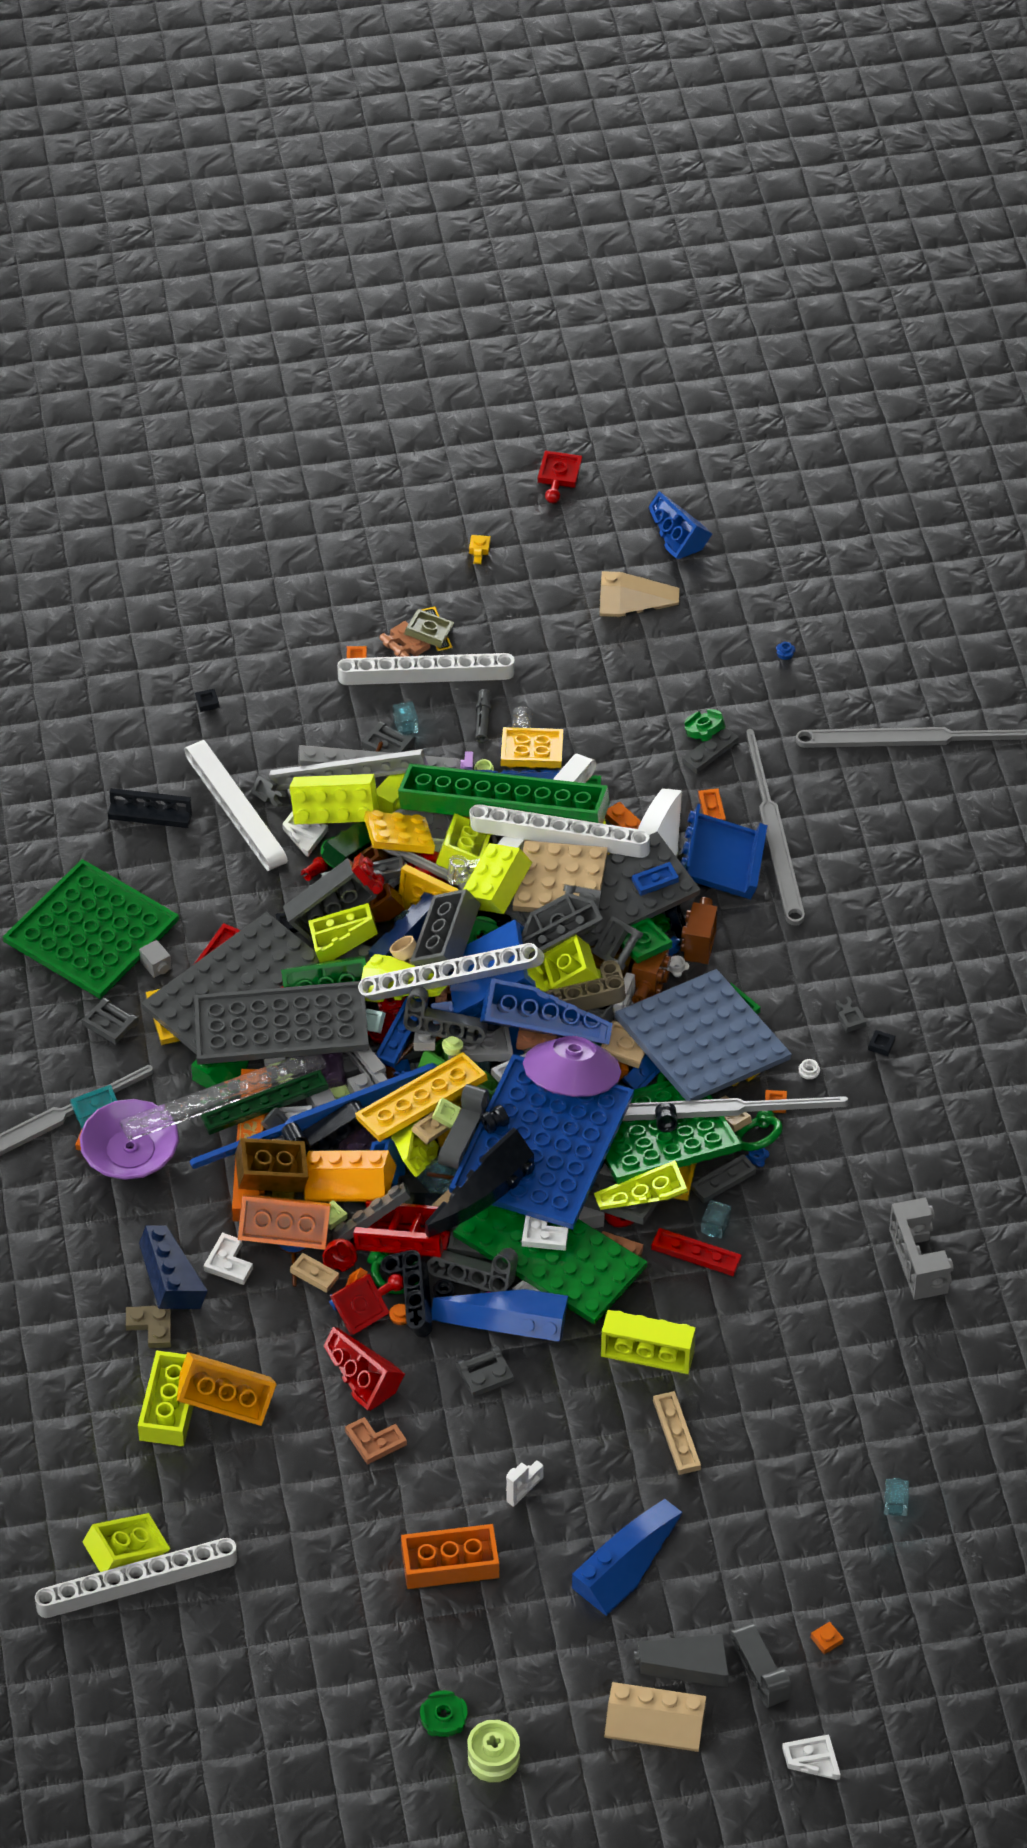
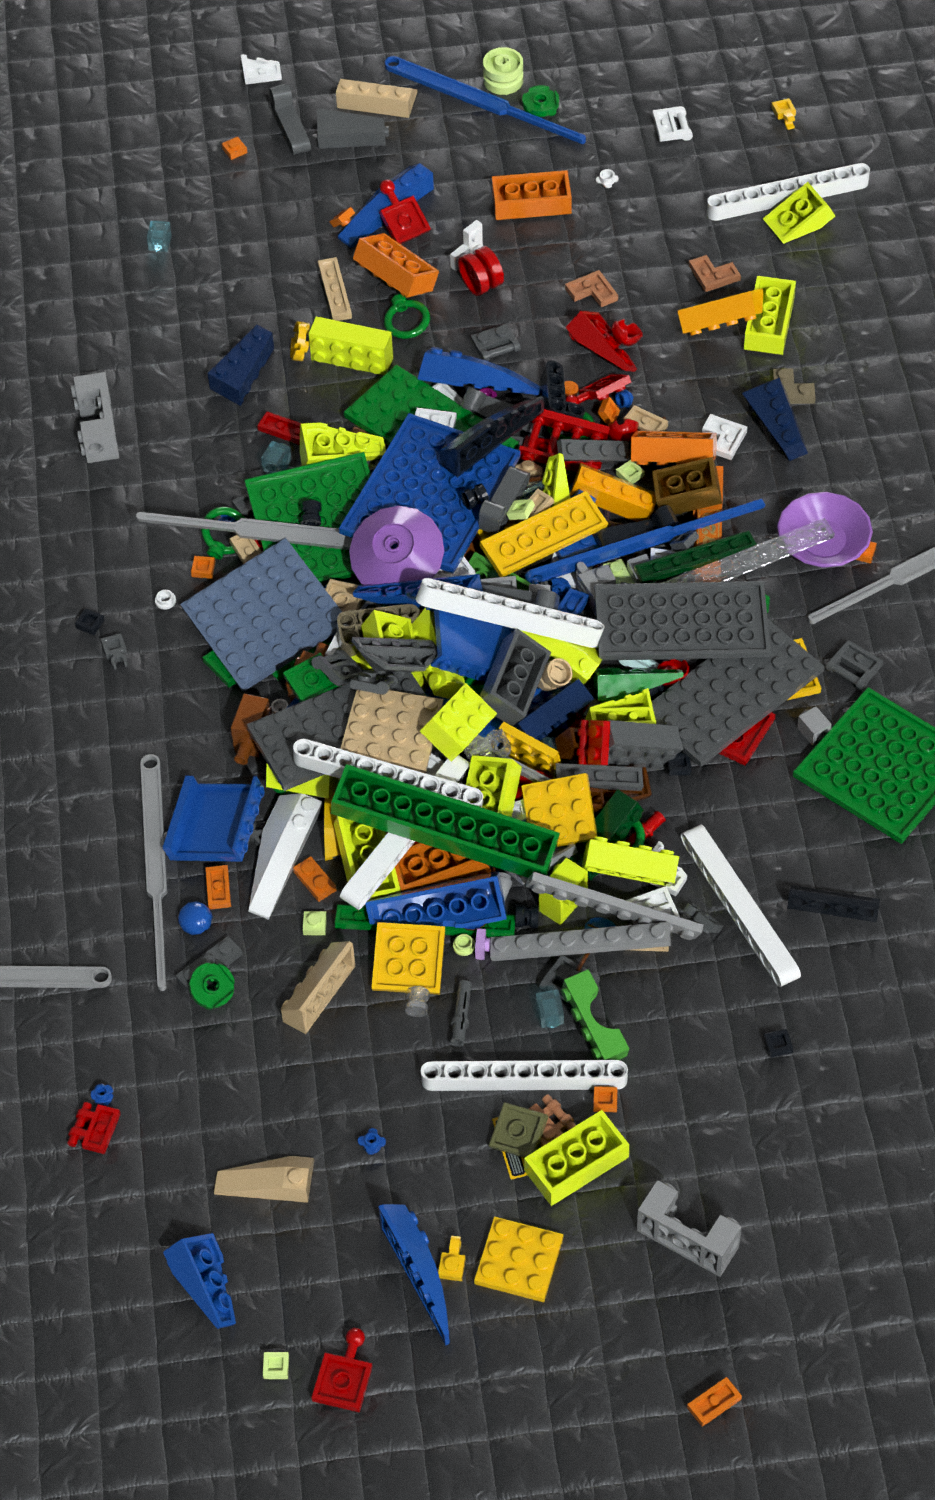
camera: 175 degrees left, 5 degrees up
teal plate [70,1084,117,1129] -> none
yellowish green plate [442,1036,463,1056] -> none
blue plate [632,862,679,896] -> none
none -> red plate [67,1102,121,1154]
none -> blue hair [178,901,213,935]
none -> dark blue wedge [208,325,274,406]
none -> yellowish green plate [263,1352,289,1379]
none -> tan slope [281,941,355,1034]
none -> yellow plate [290,321,310,361]
none -> yellowish green plate [303,911,327,935]
none -> orange plate [329,207,355,227]
none -> orange brick [353,233,439,297]
none -> blue plate [358,1128,386,1155]
none -> blue wedge [378,1204,450,1346]
none -> red plate [379,179,431,244]
none -> green piece [384,294,430,339]
none -> blue piece [385,56,586,144]
none -> red wheel [458,246,504,296]
none -> yellow plate [474,1217,563,1302]
none -> neon yellow brick [524,1110,629,1206]
none -> bright green arch [561,969,629,1060]
none -> white plate [596,169,619,188]
none -> red hair [612,319,643,346]
none -> light grey plate [637,1180,742,1277]
none -> white plate [652,106,693,142]
none -> orange plate [687,1377,742,1427]
none -> nougat plate [689,255,741,292]
none -> yellow plate [772,98,796,130]

